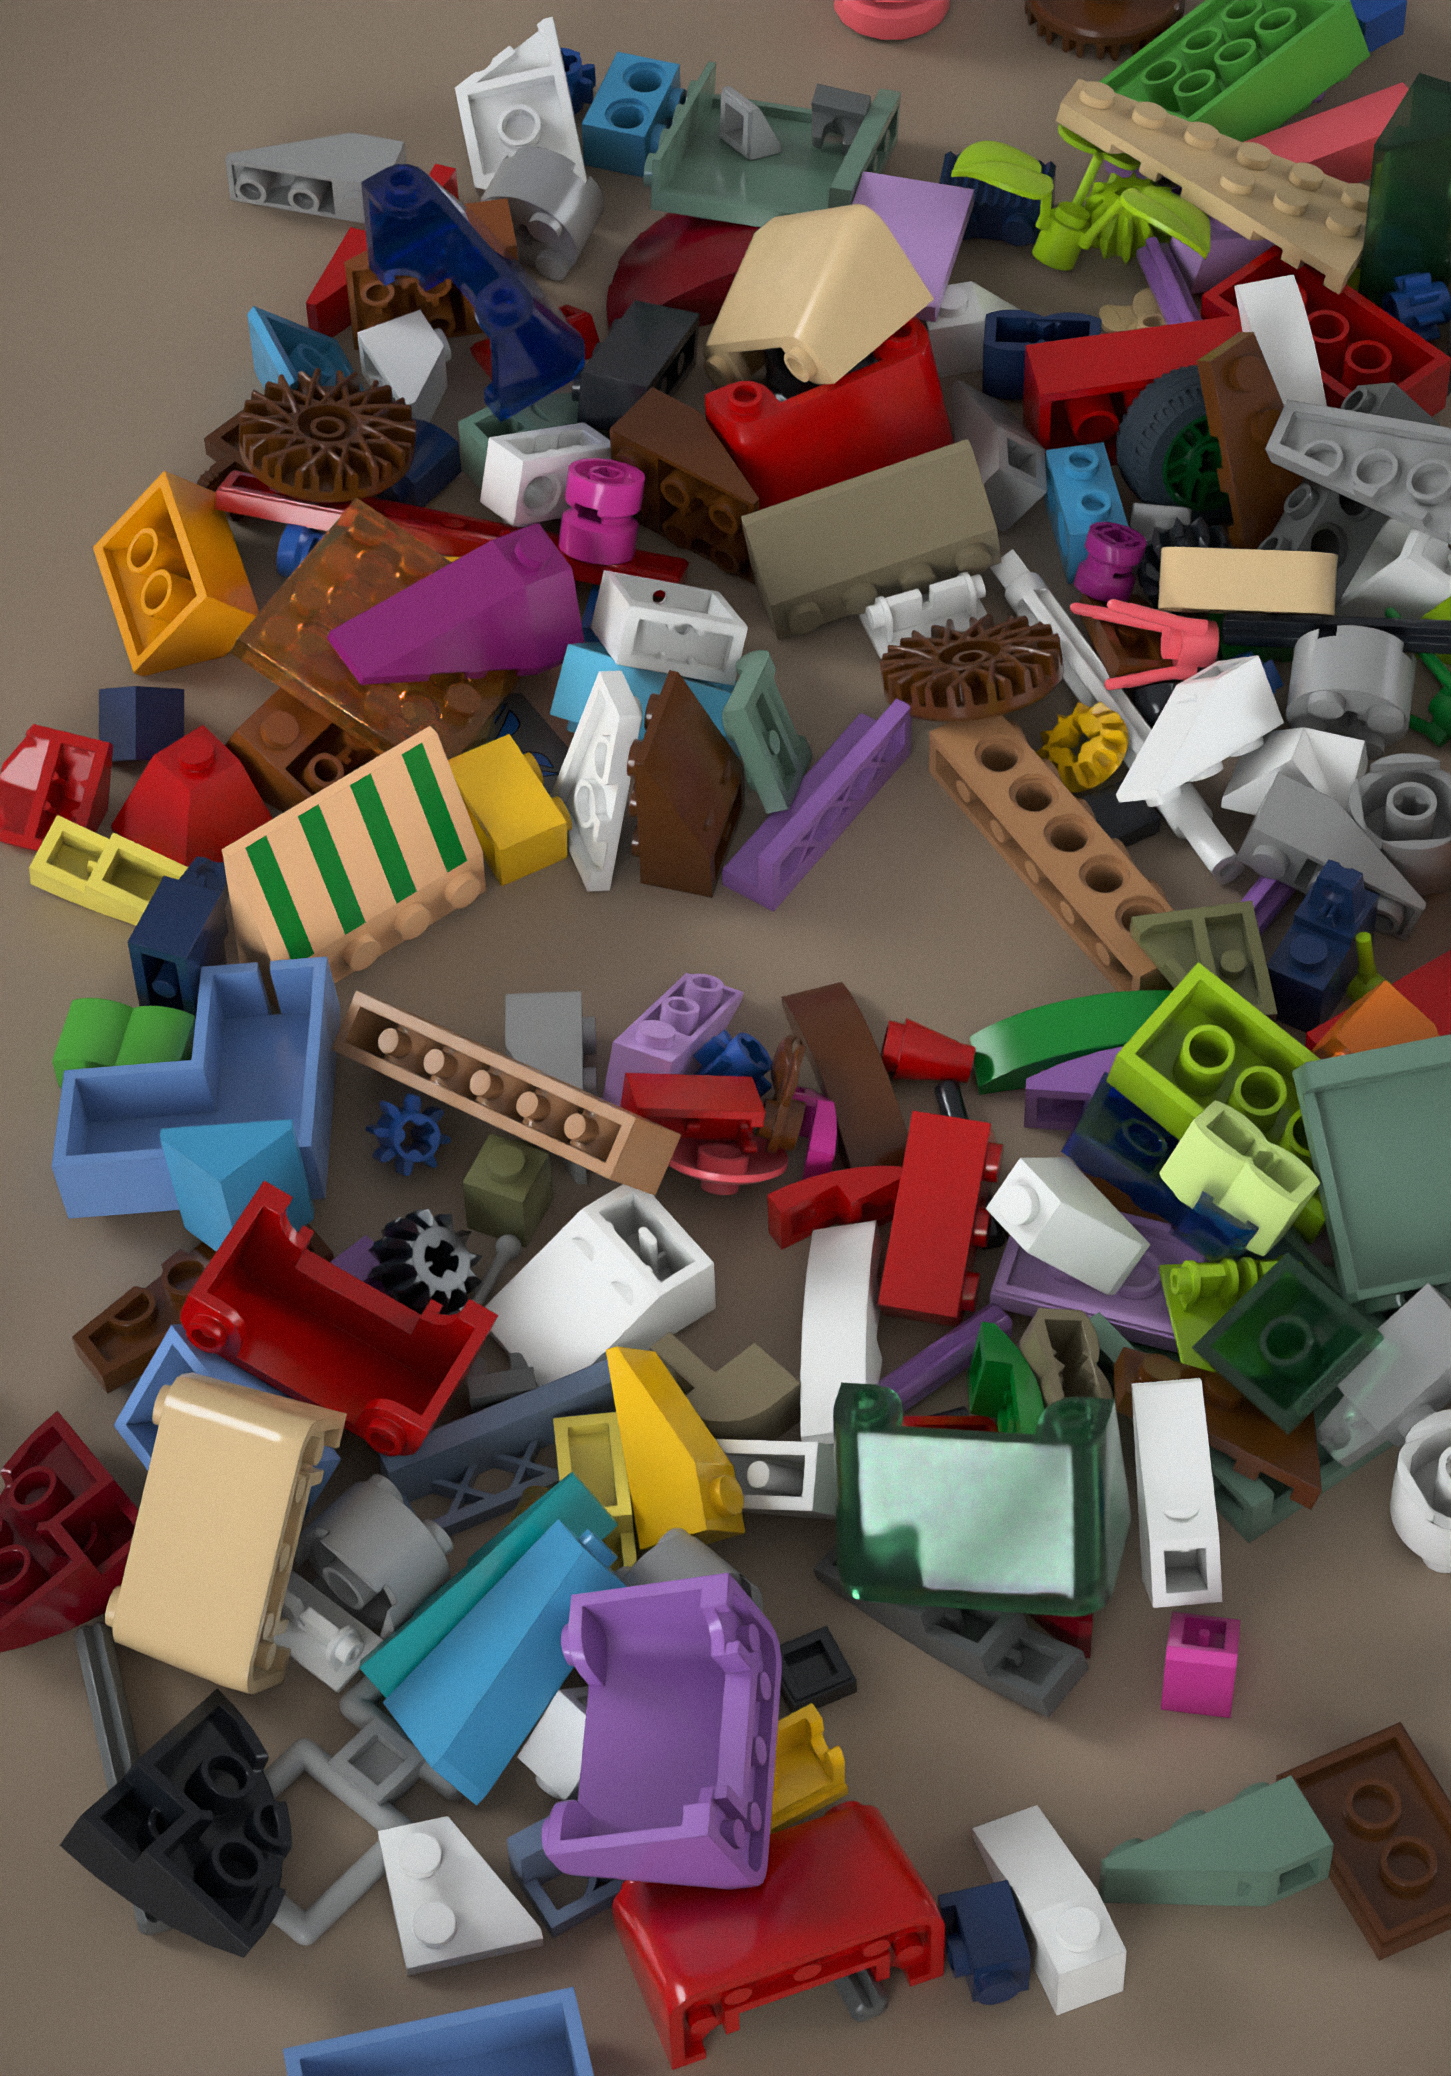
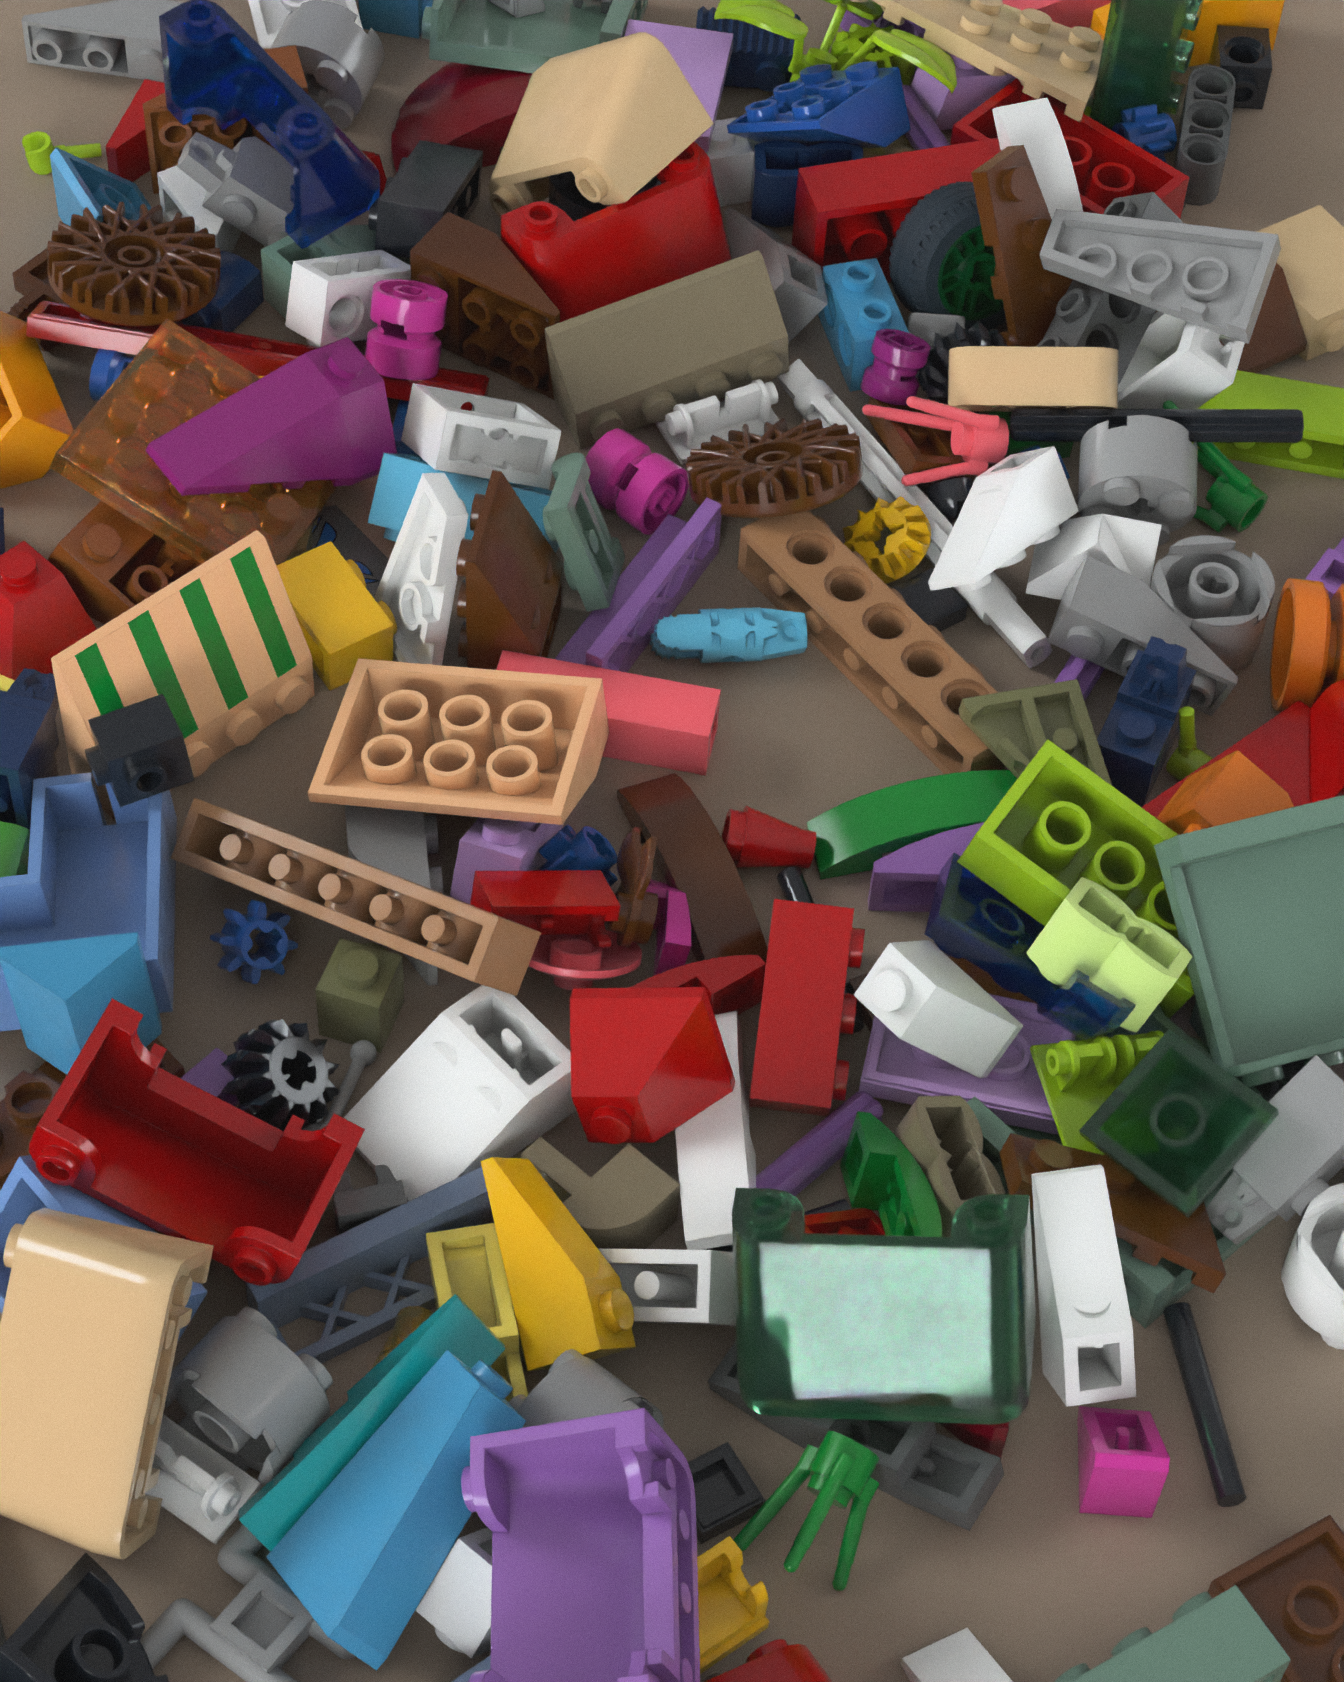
camera: 10 degrees left, 0 degrees up
none -> lime hand [22,131,102,175]
none -> black brick [85,694,195,807]
none -> light grey hinge [177,132,338,247]
none -> light nougat slope [308,658,609,825]
none -> coral brick [496,650,721,776]
none -> red slope [570,987,735,1144]
none -> dark pink wheel [586,428,689,535]
none -> medium azure hinge [649,607,808,663]
none -> blue slope [727,61,911,148]
none -> green plant [733,1431,879,1592]
none -> black bar [1163,1302,1246,1507]

